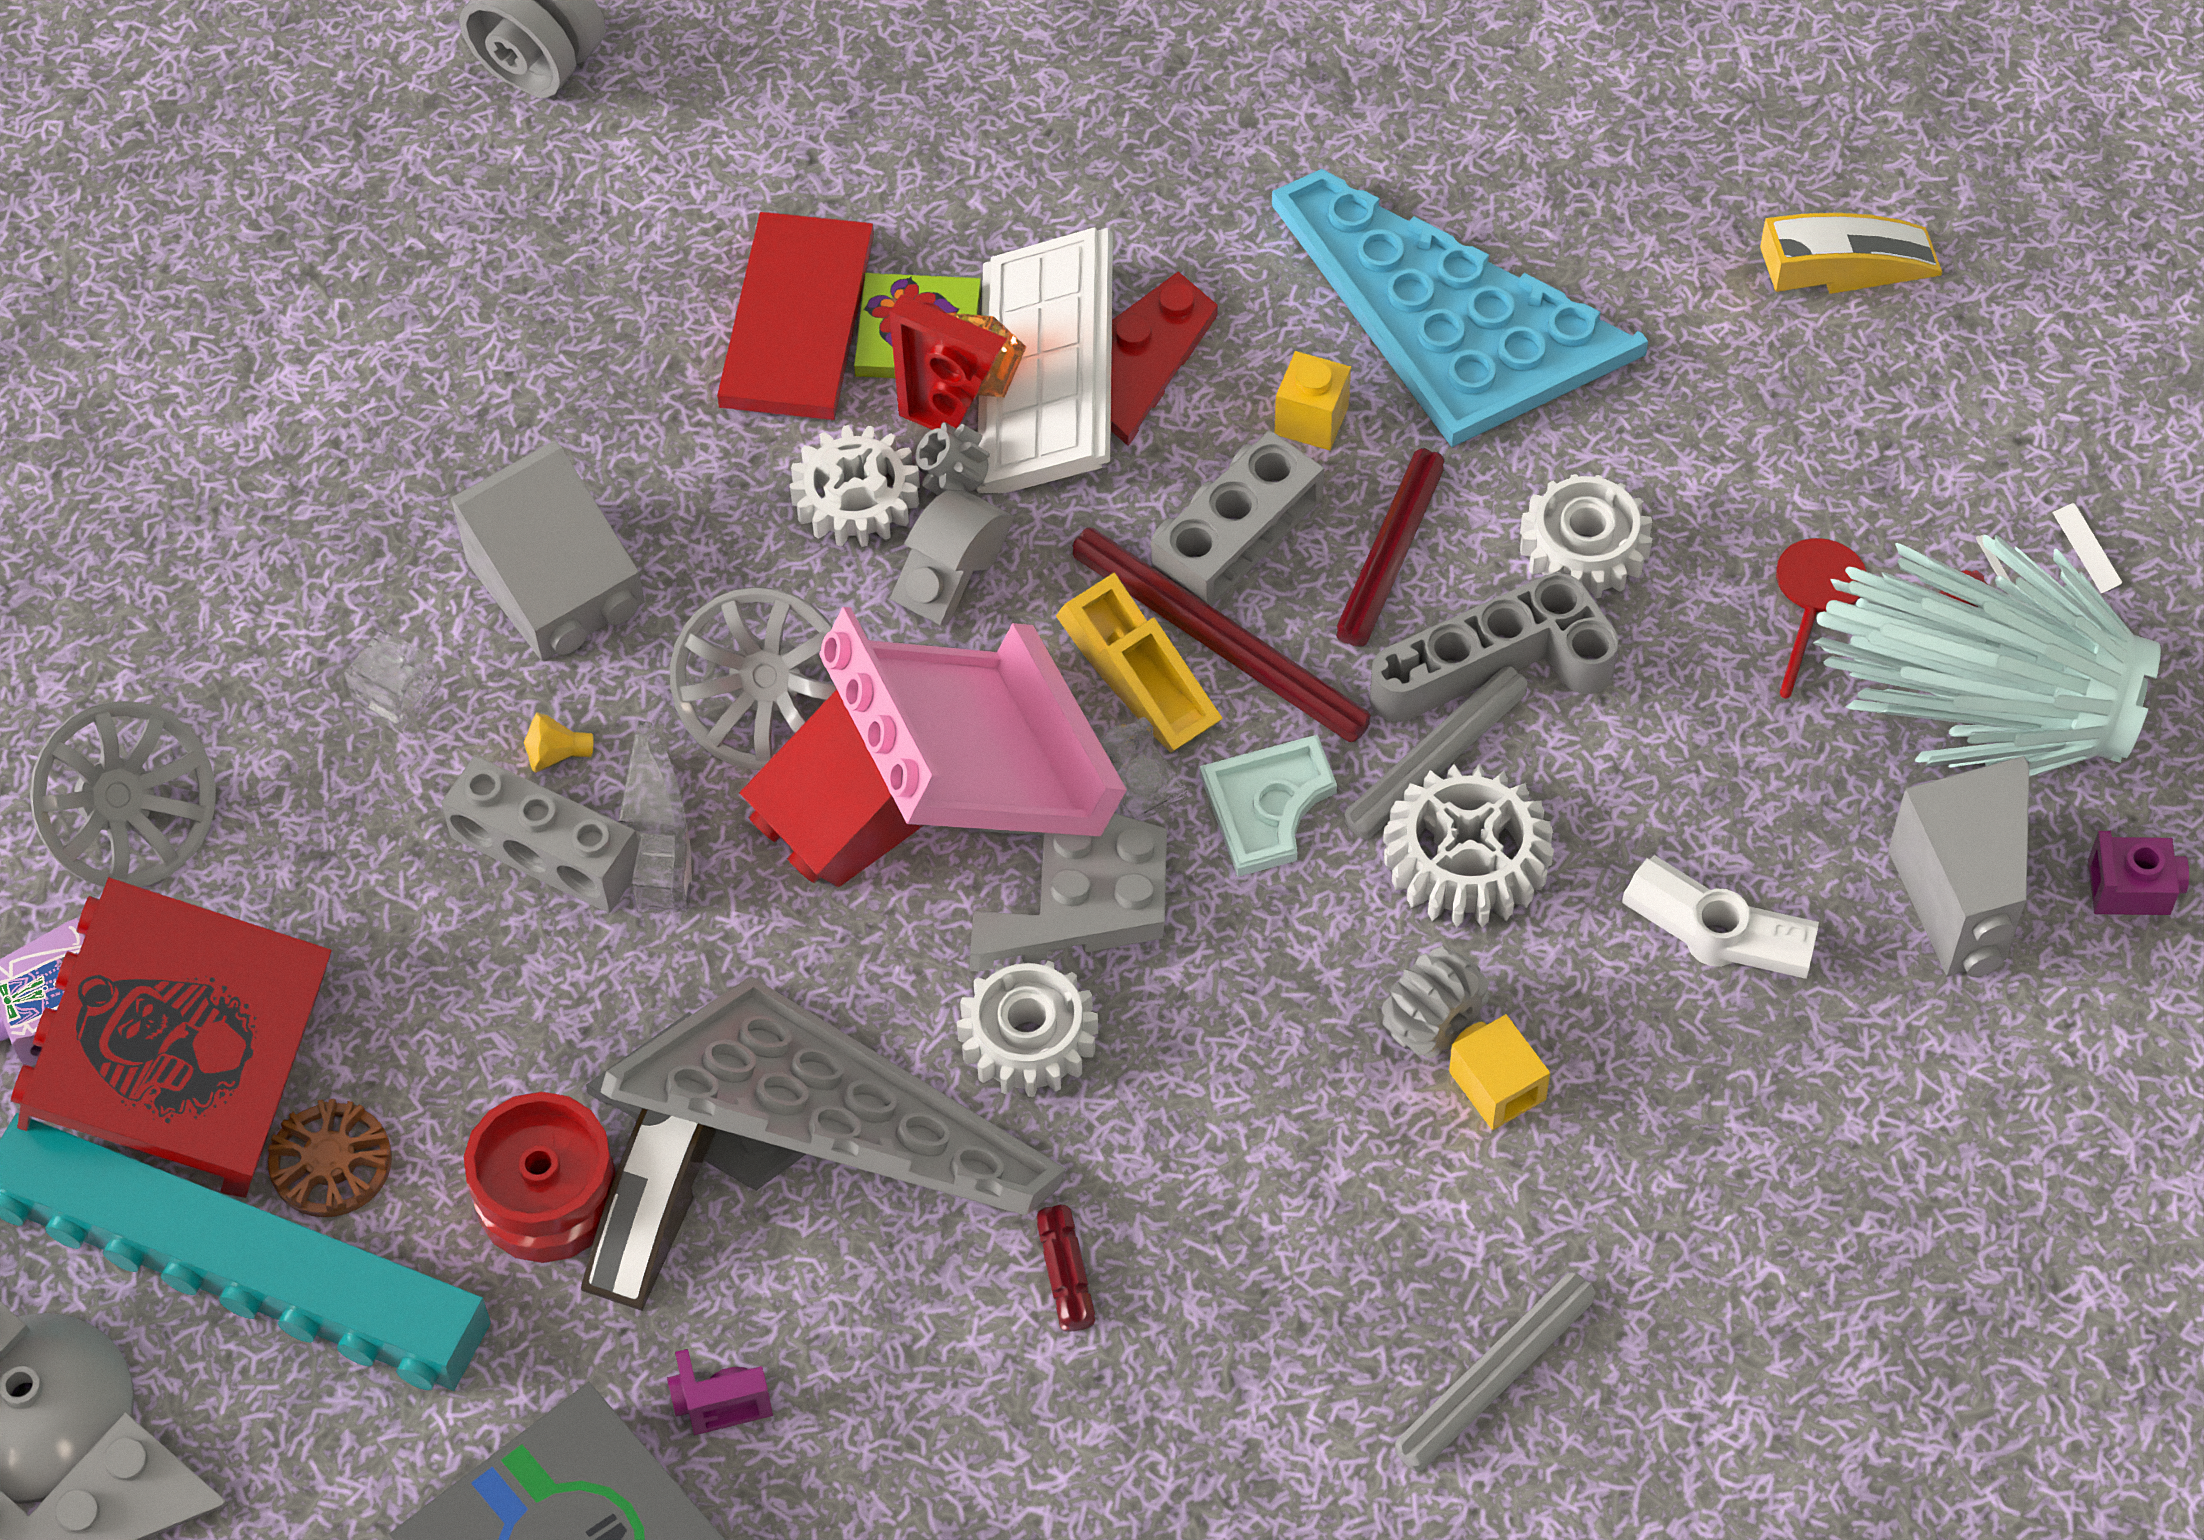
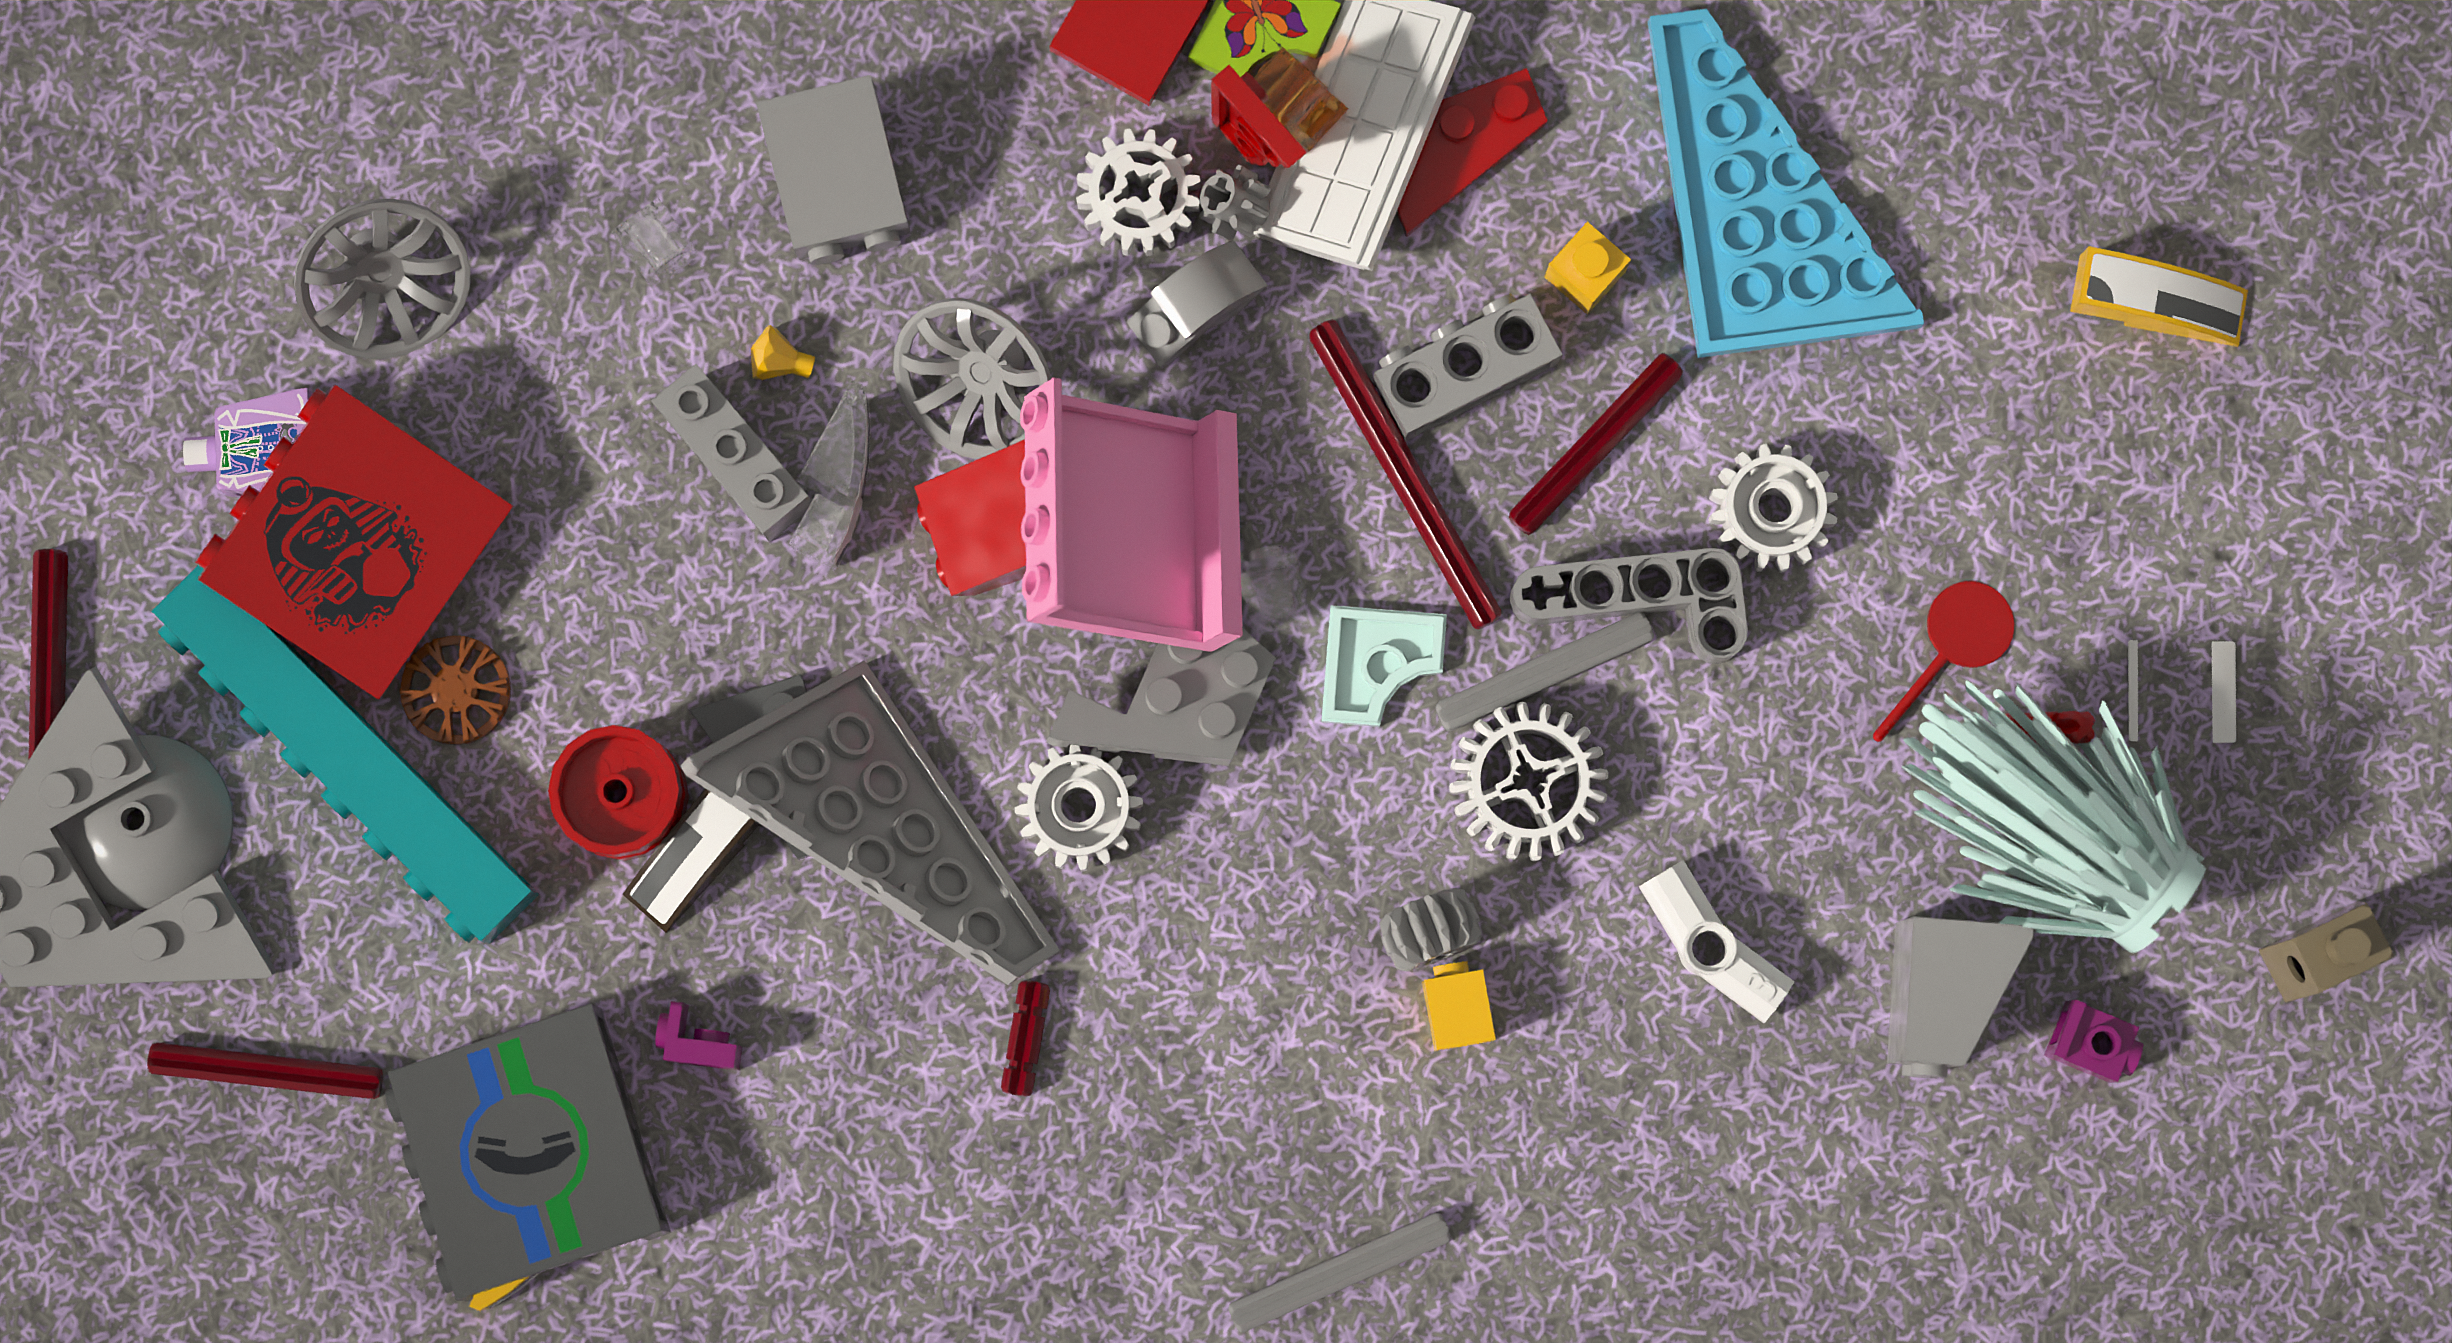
camera: 20 degrees right, 25 degrees up
yellow slope [1056,572,1223,753] -> none

